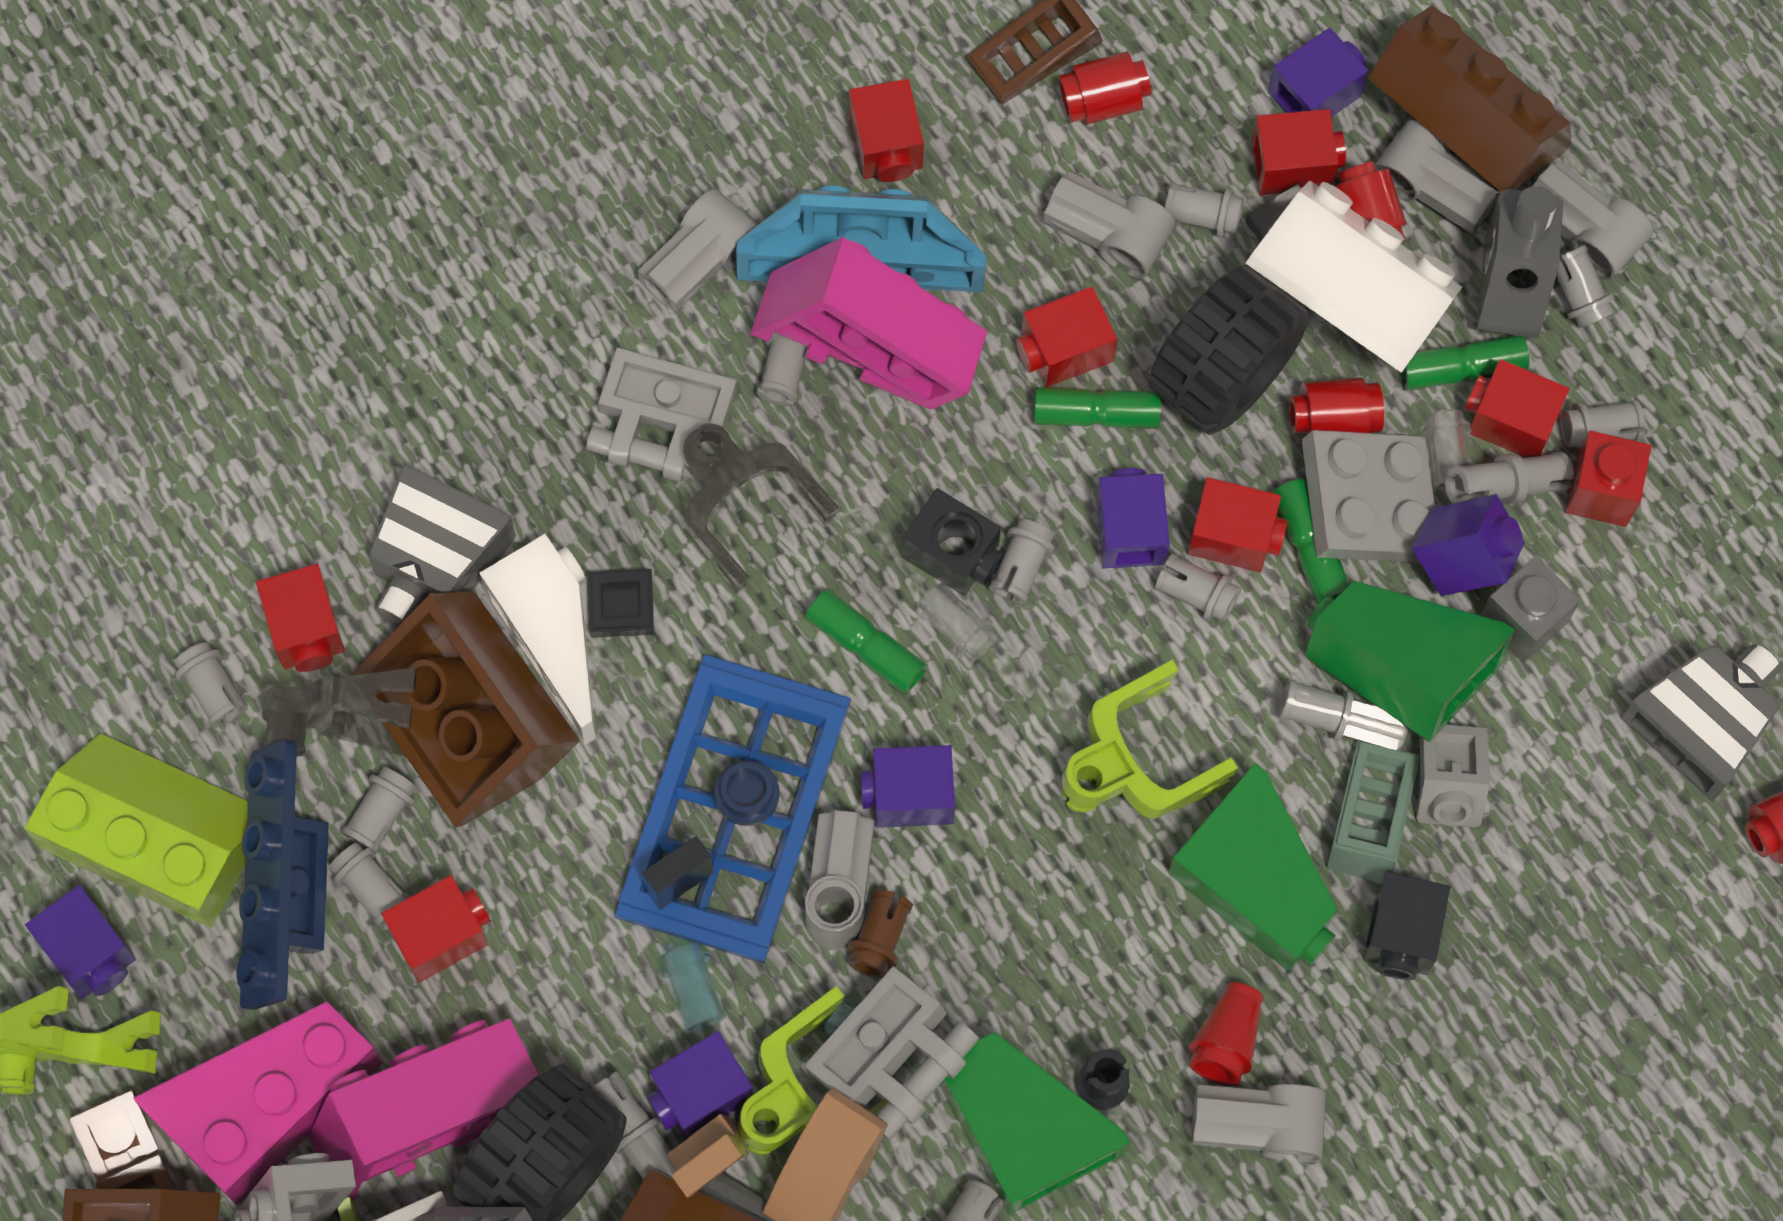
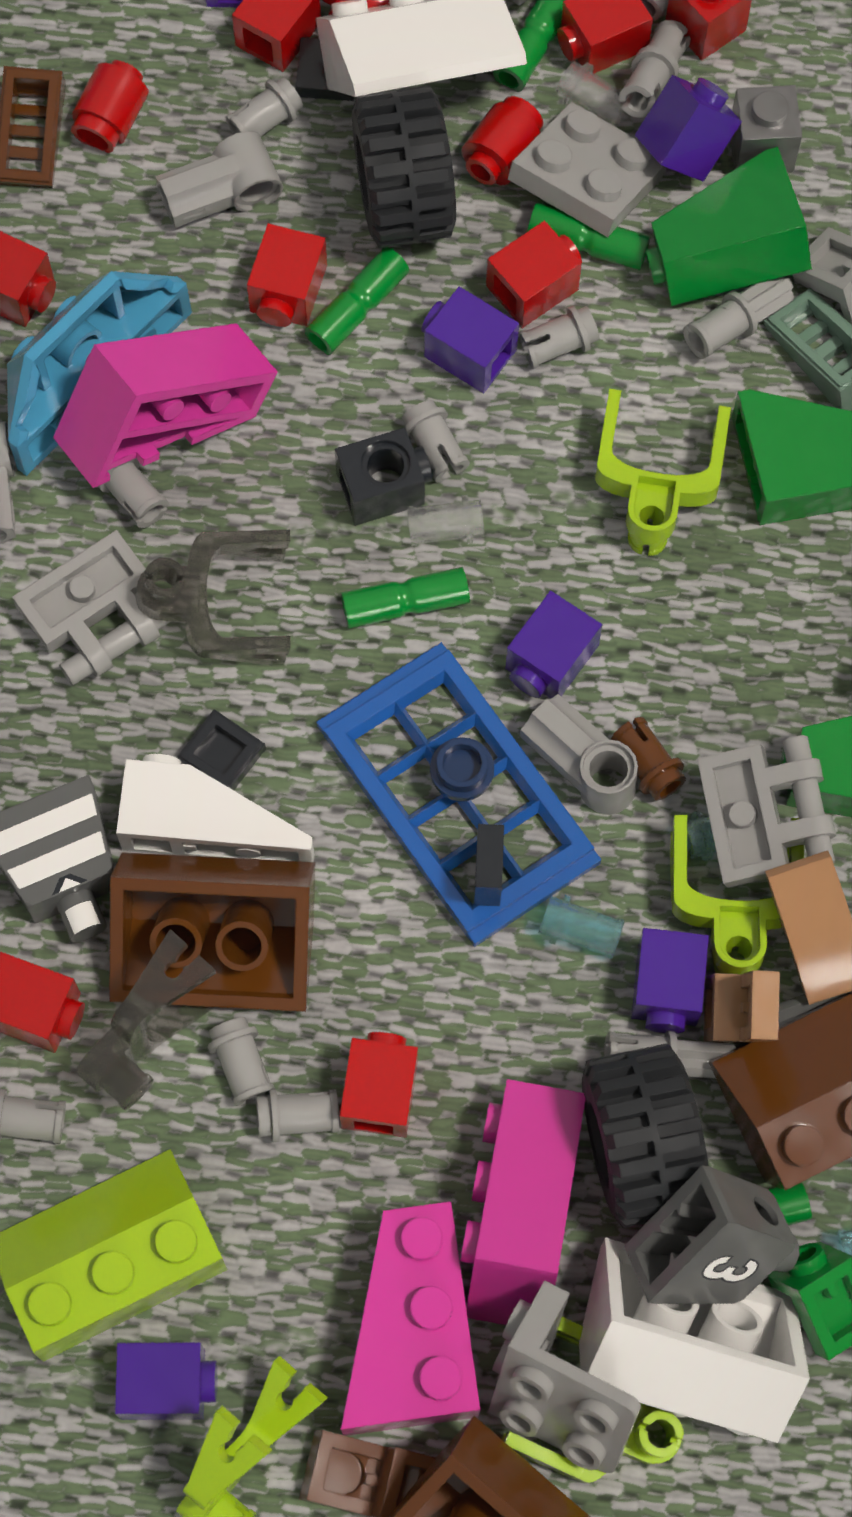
camera: 50 degrees left, 0 degrees up
dark blue bracket [236,740,329,1010] -> none

